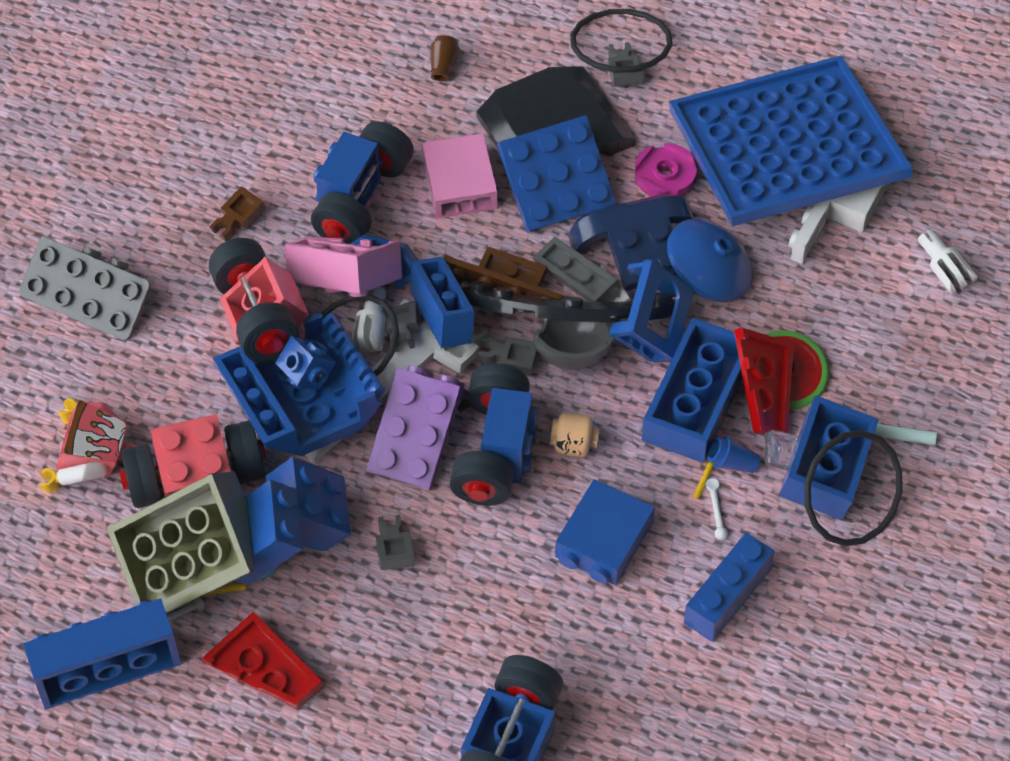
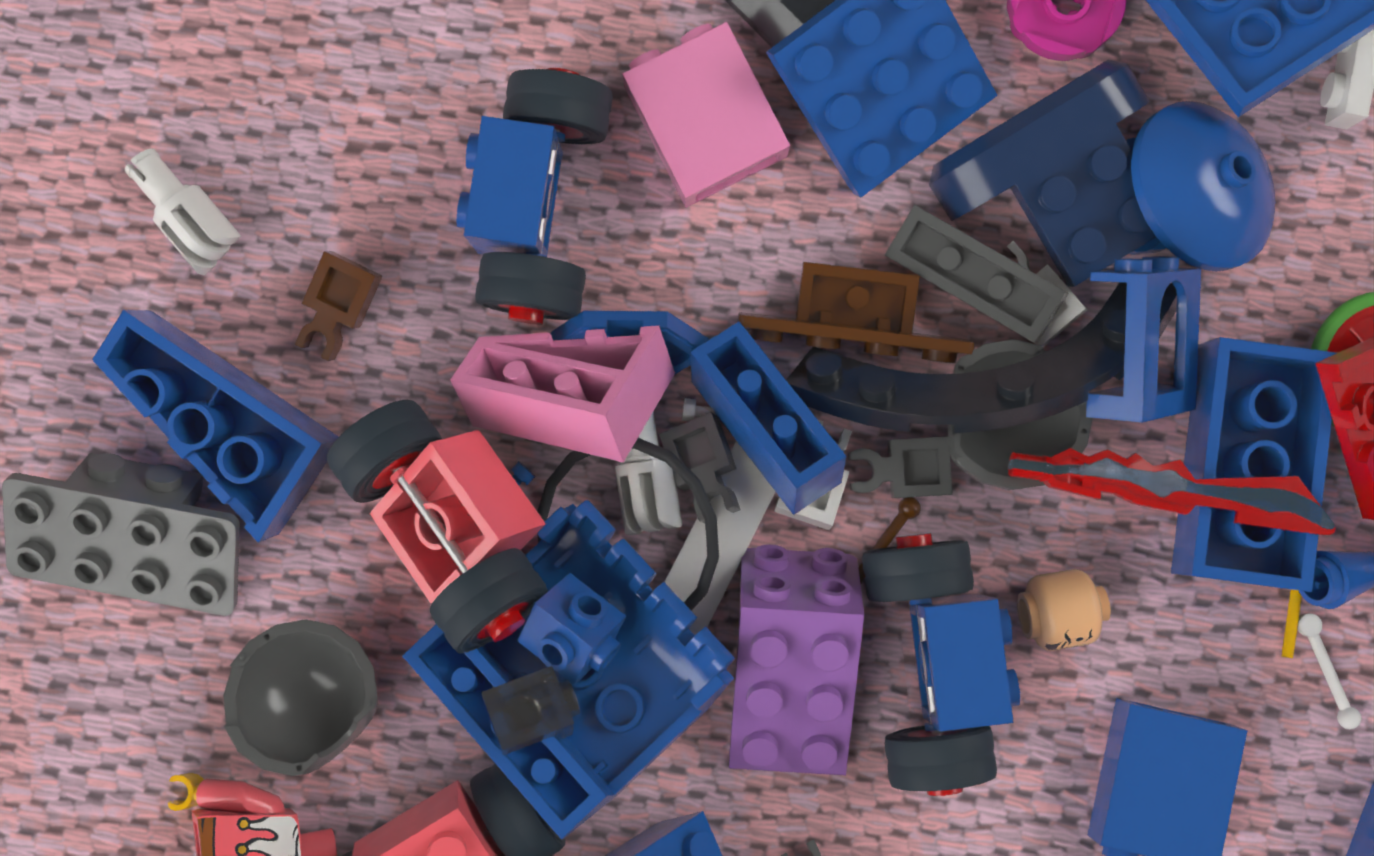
camera: 15 degrees left, 30 degrees up
none -> blue wedge [92,310,338,543]
none -> white arm [125,149,241,275]
none -> dark grey cylinder [223,619,378,776]
none -> clear smoke bracket [481,666,581,755]
none -> red sword [1008,448,1336,536]

